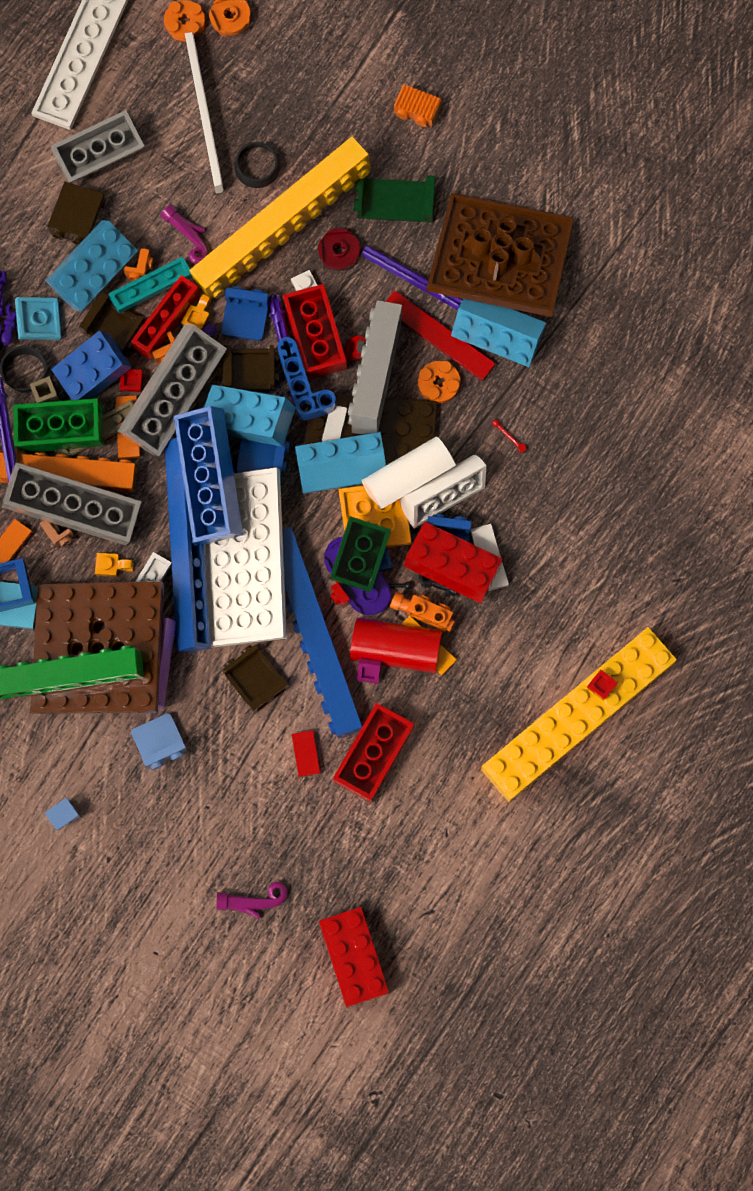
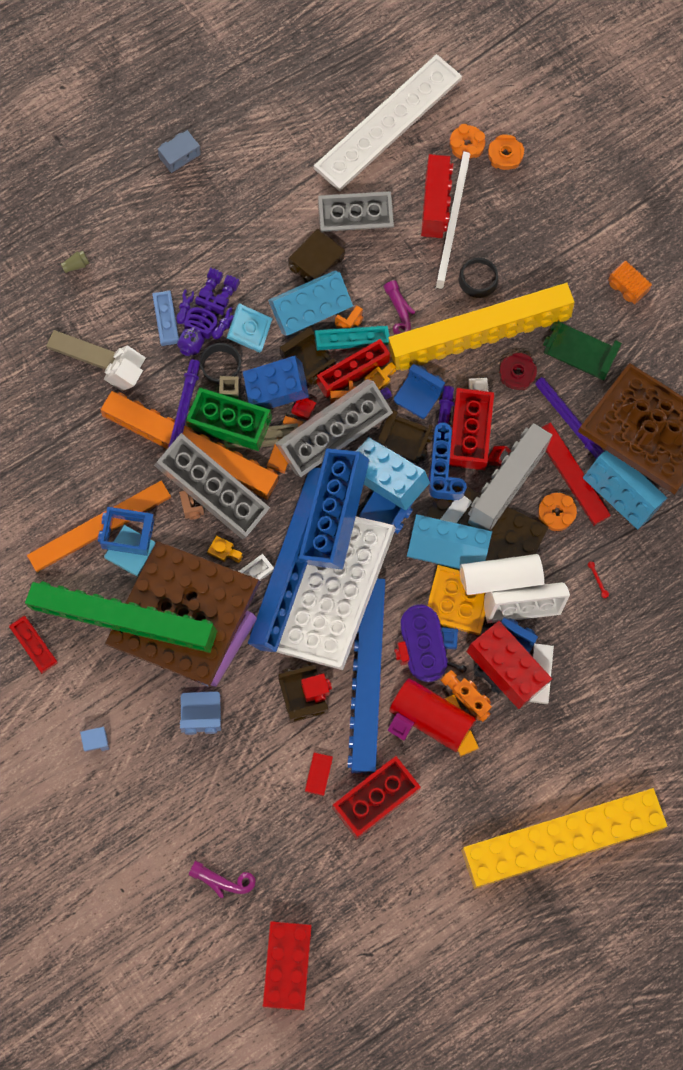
camera: 15 degrees right, 5 degrees down
dark green brick [329,516,391,593] -> none
red plate [587,669,618,701] -> none
none -> red brick [301,673,332,703]
none -> red brick [421,154,453,238]

